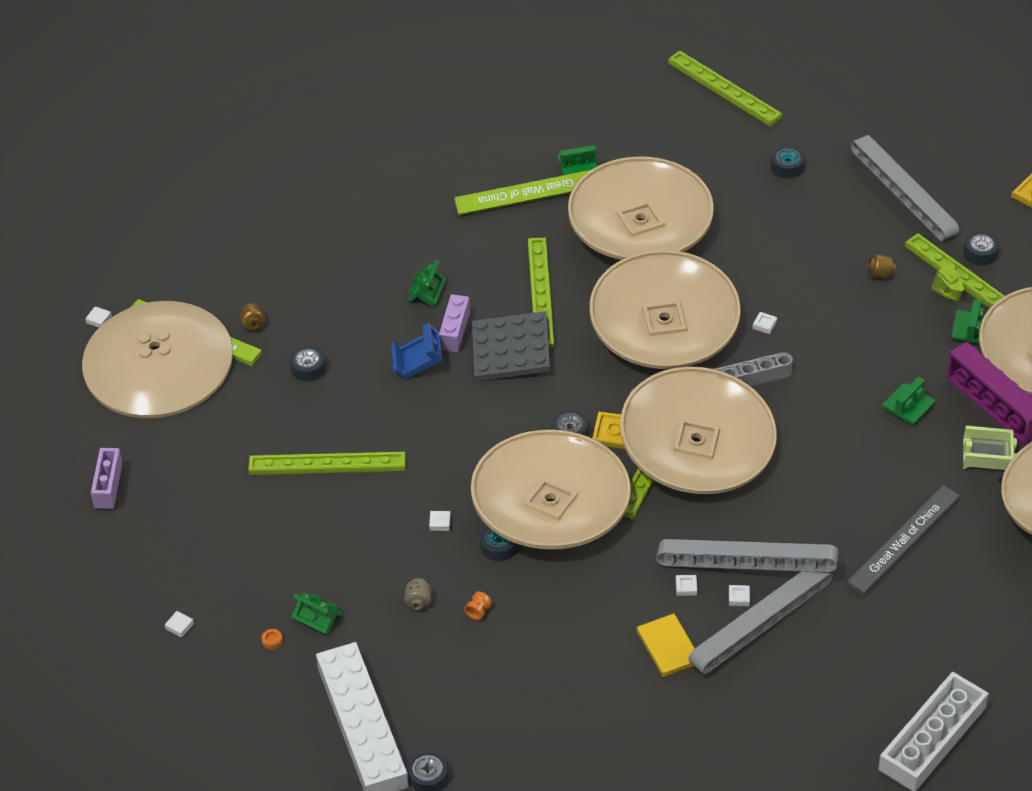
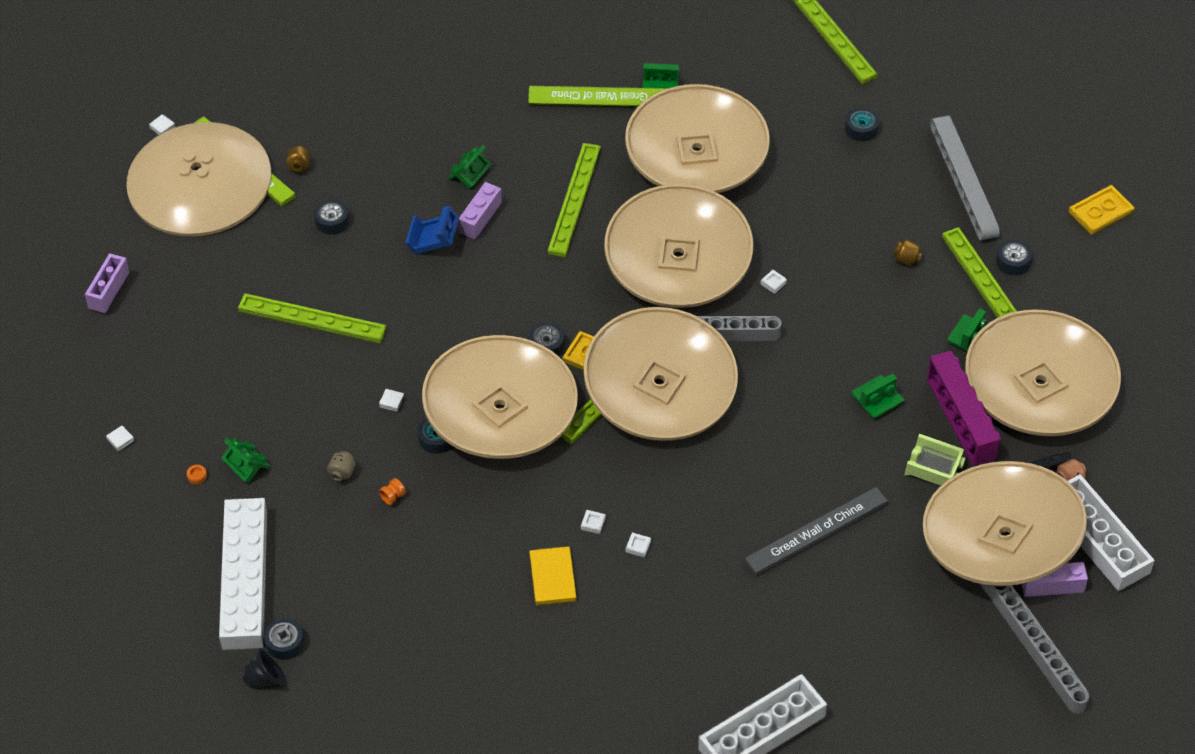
camera: 15 degrees right, 5 degrees up
dark grey plate [472,311,551,381] -> none
light grey beam [656,539,839,572] -> none
light grey beam [688,571,832,674] -> none
lime piece [931,263,964,302] -> none

